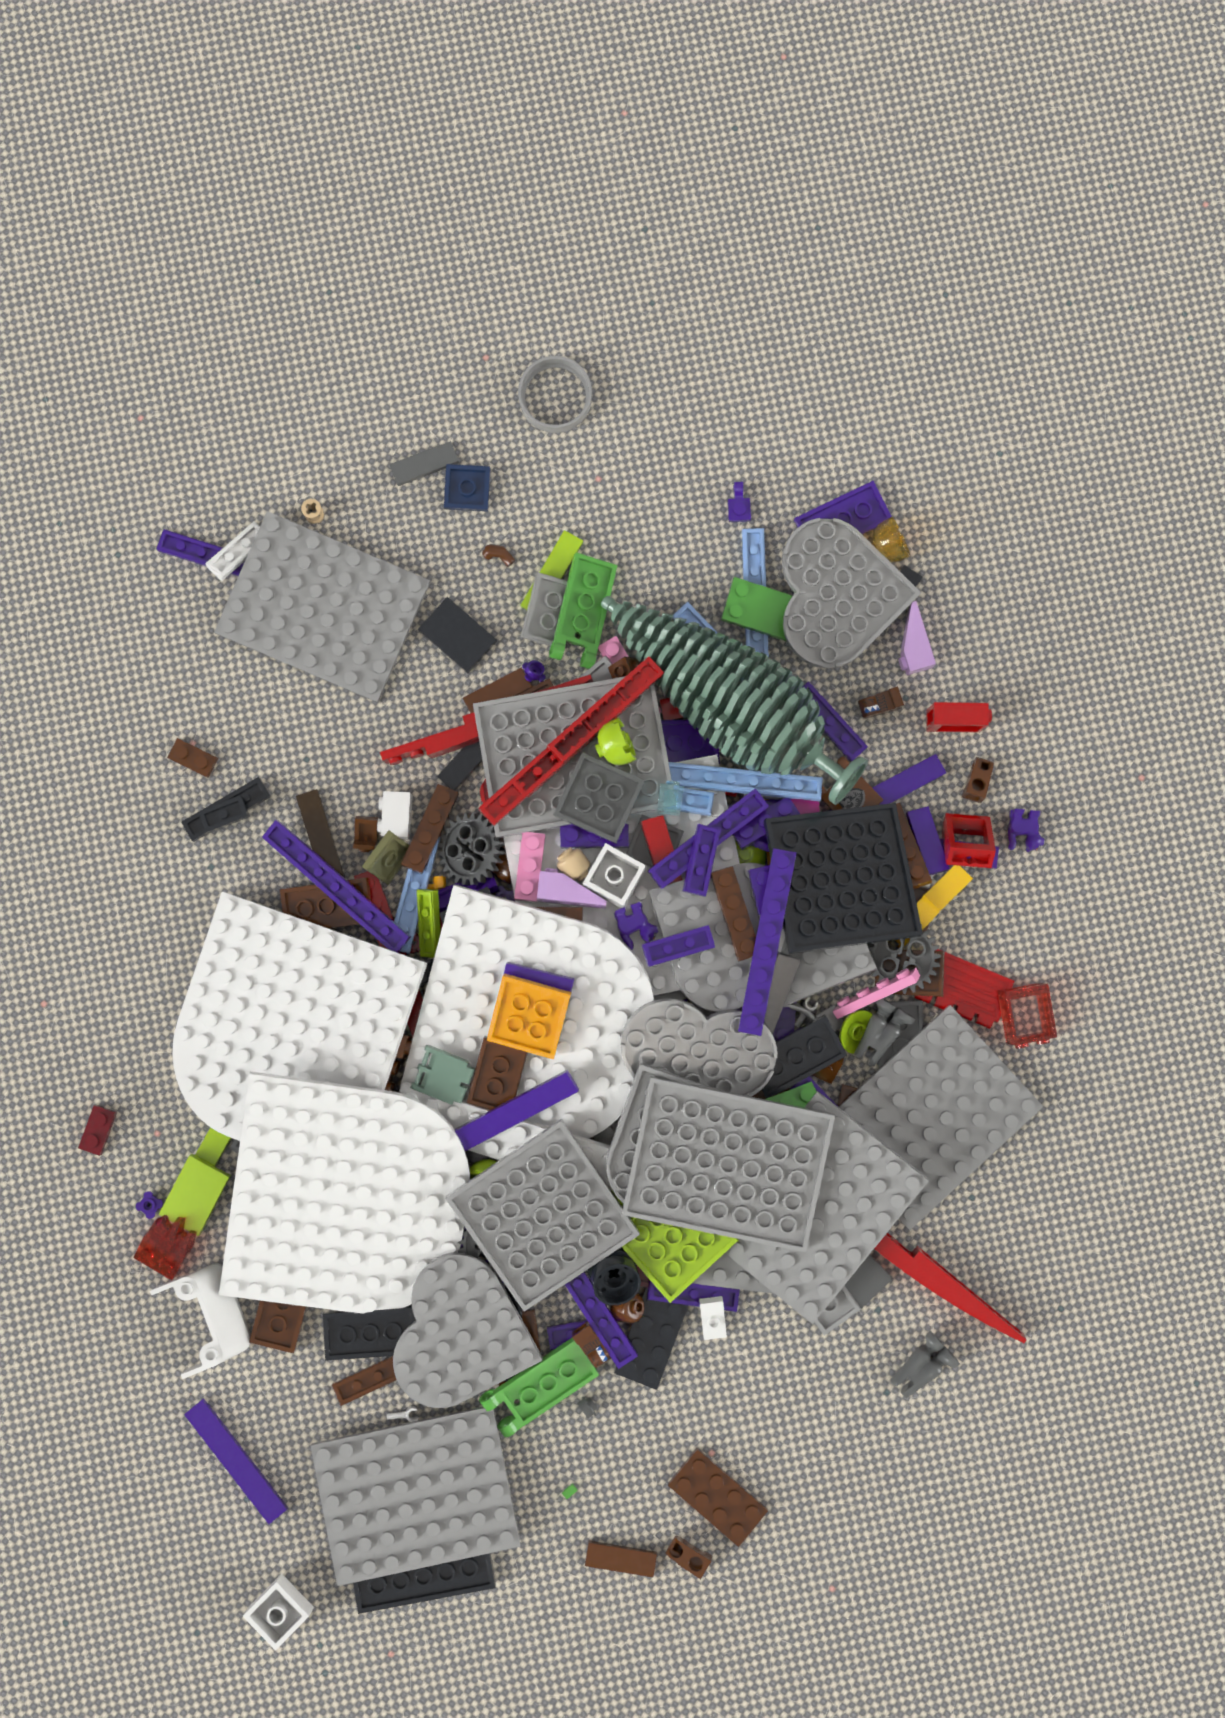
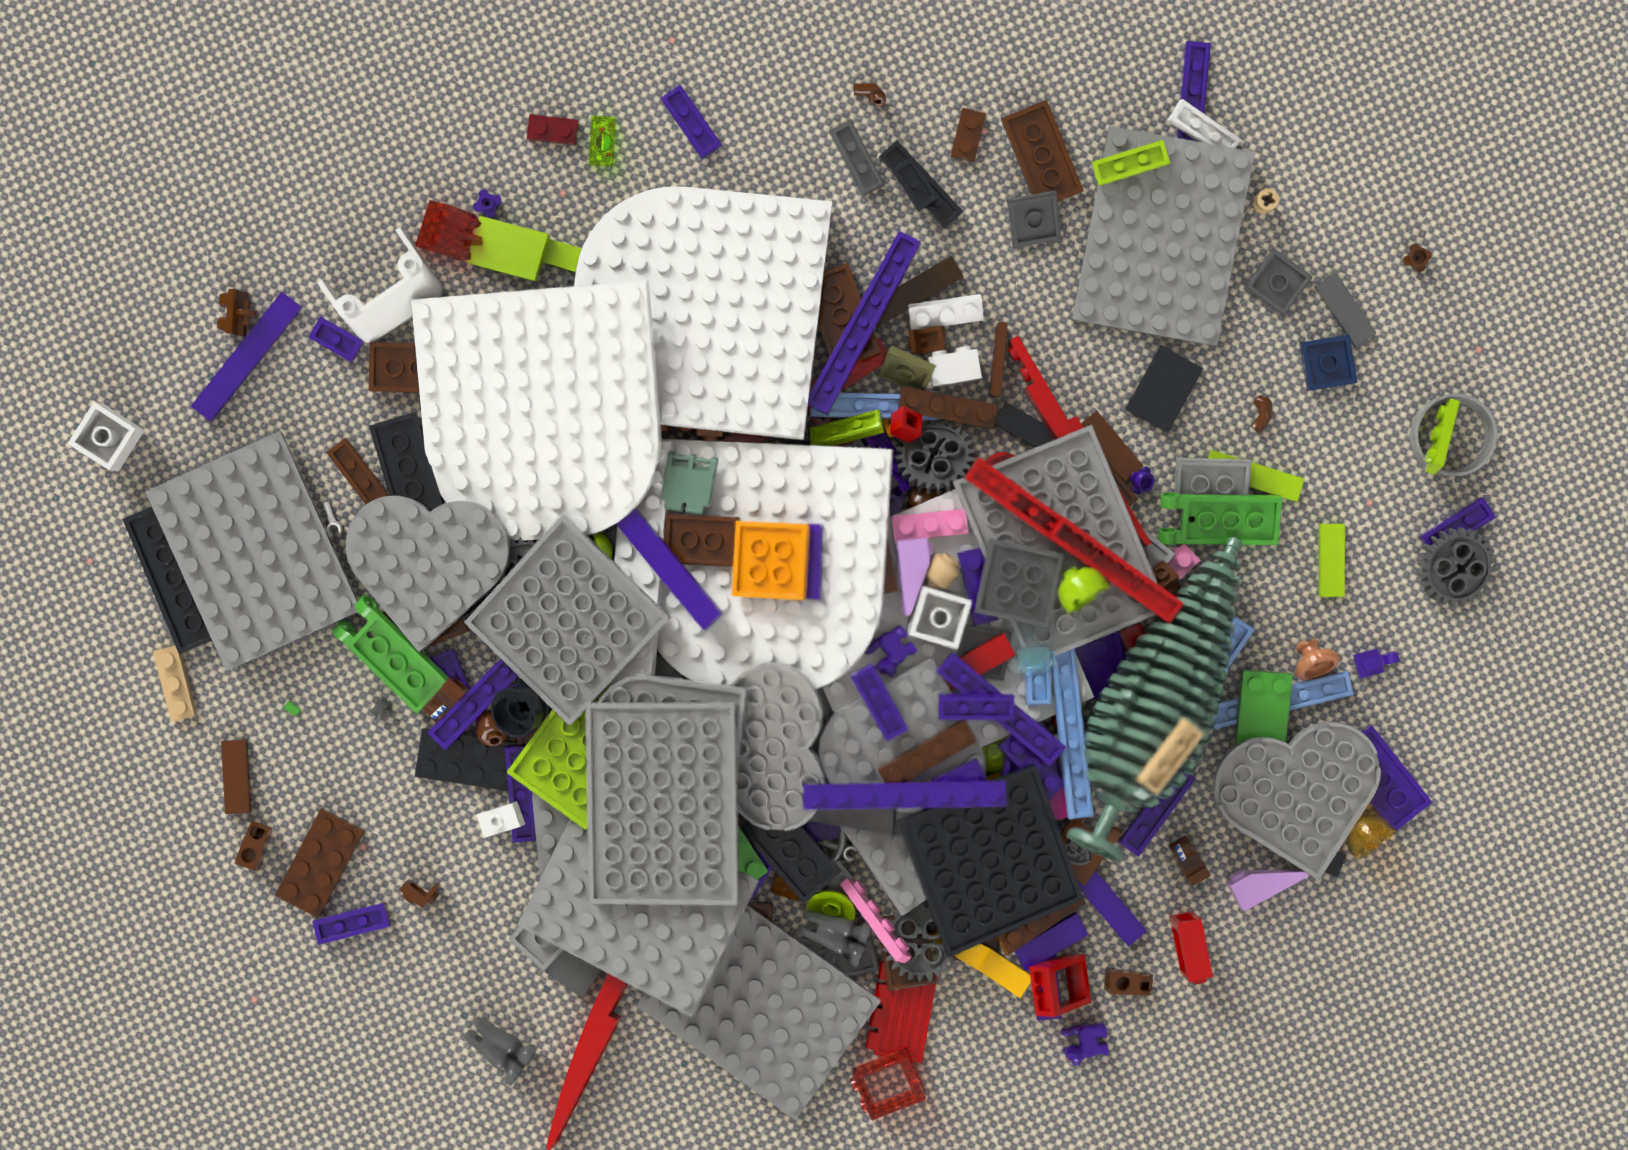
camera: 75 degrees right, 5 degrees up
none -> tan plate [153,646,197,722]
none -> reddish brown hips [217,289,257,336]
none -> dark purple plate [308,316,364,363]
none -> dark purple plate [312,902,391,945]
none -> reddish brown bracket [399,879,441,908]
none -> clear neon green tile [589,116,616,167]
none -> dark purple tile [660,84,722,160]
none -> dark grey tile [829,119,885,197]
none -> reddish brown arm [854,83,887,107]
none -> red plate [890,406,923,443]
none -> white plate [908,294,984,330]
none -> reddish brown tile [989,322,1008,398]
none -> reddish brown plate [1001,100,1084,202]
none -> dark grey tile [1007,191,1062,248]
none -> lime plate [1091,140,1170,187]
none -> tan plate [1136,718,1204,795]
none -> dark grey tile [1243,248,1313,317]
none -> nougat hair [1295,639,1340,681]
none -> lime tile [1318,524,1345,597]
none -> reddish brown plate [1403,244,1432,273]
none -> dark grey gear [1417,527,1497,607]
none -> dark purple tile [1419,497,1496,545]
none -> lime plate [1425,398,1460,475]

